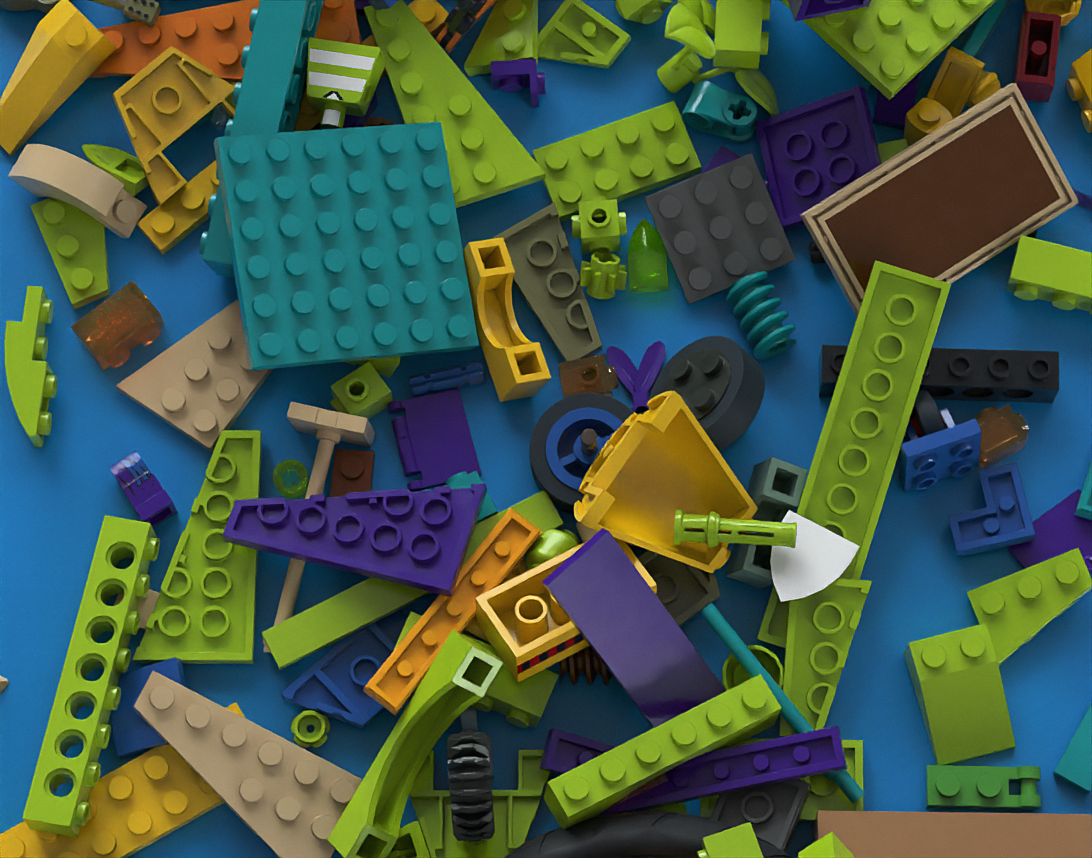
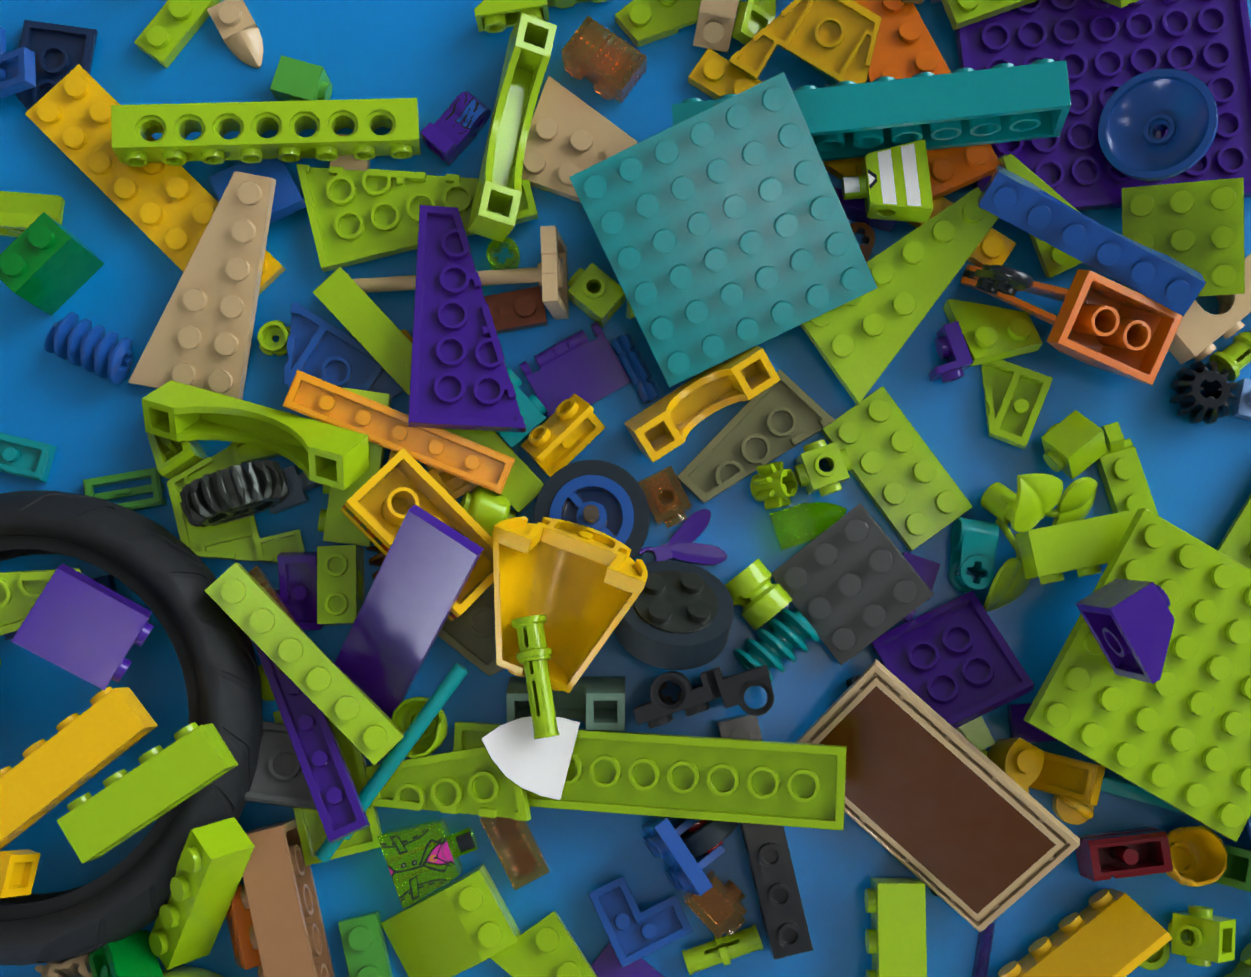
camera: 70 degrees right, 10 degrees up
none -> bright green brick [270,55,333,101]
none -> lime brick [317,545,365,625]
none -> clear neon green torso [377,819,478,908]
none -> lime arch [467,13,557,242]
none -> clear orange plate [480,817,550,890]
none -> yellow bracket [520,393,606,477]
none -> black plate [633,665,774,729]
none -> lime pin [681,924,764,975]
none -> lime wheel [725,558,793,631]

